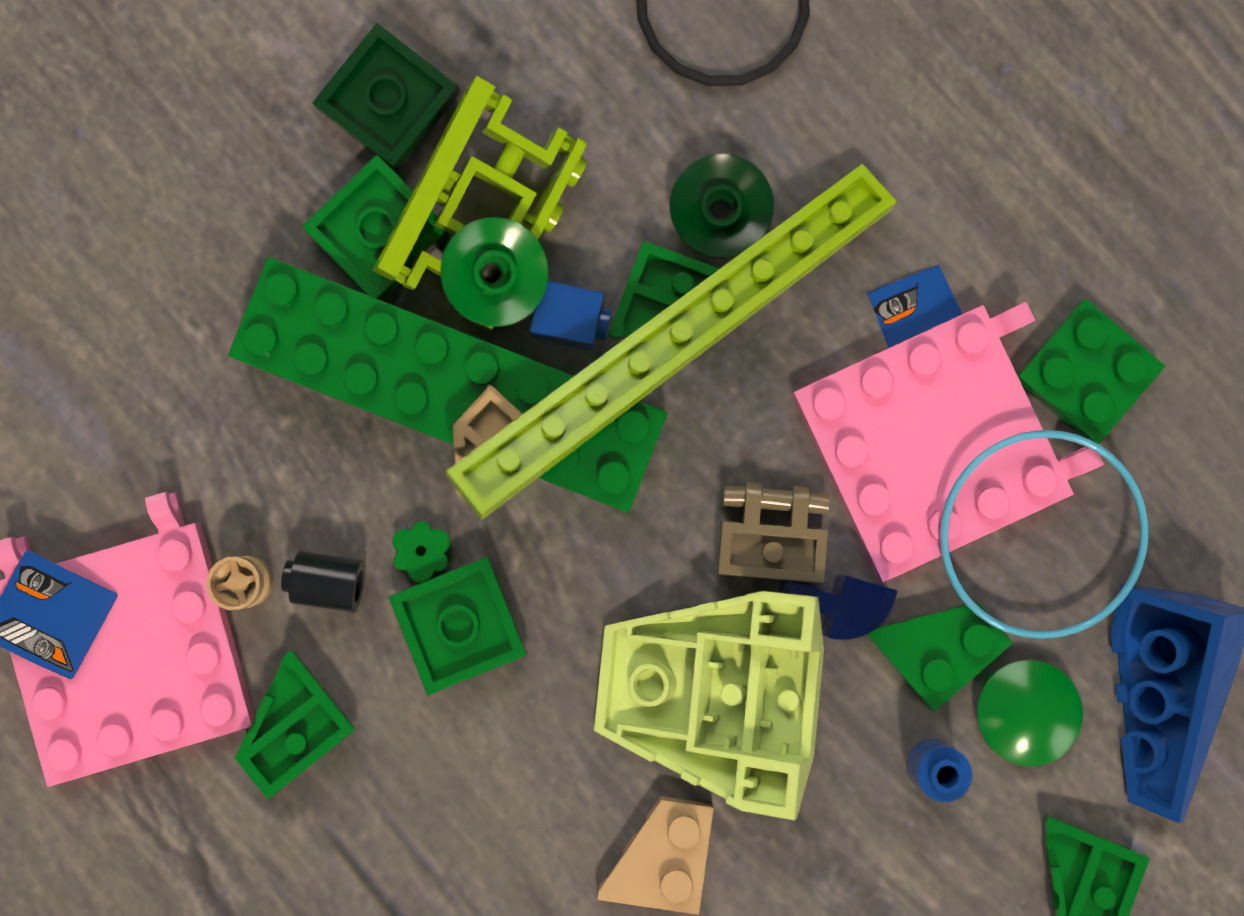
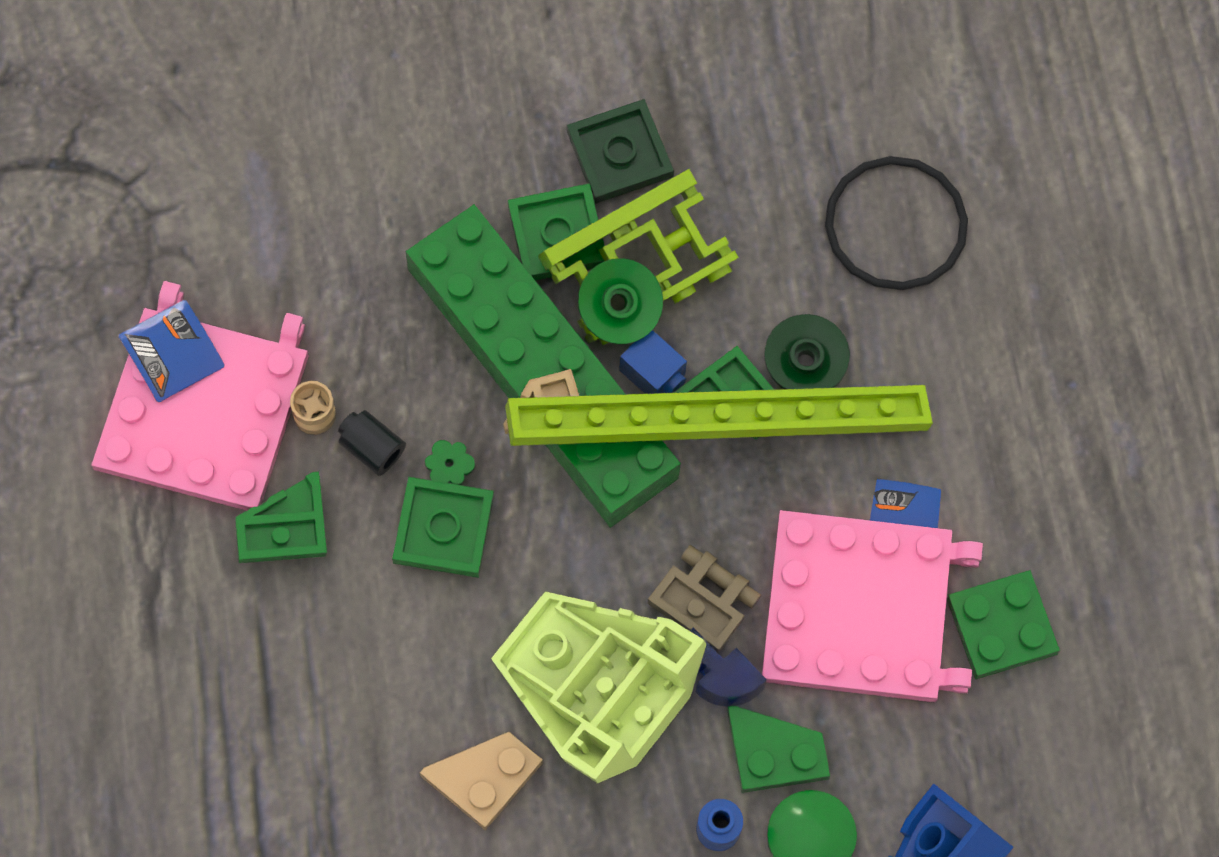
camera: 30 degrees right, 15 degrees down
medium azure piece [940,430,1148,639] -> none

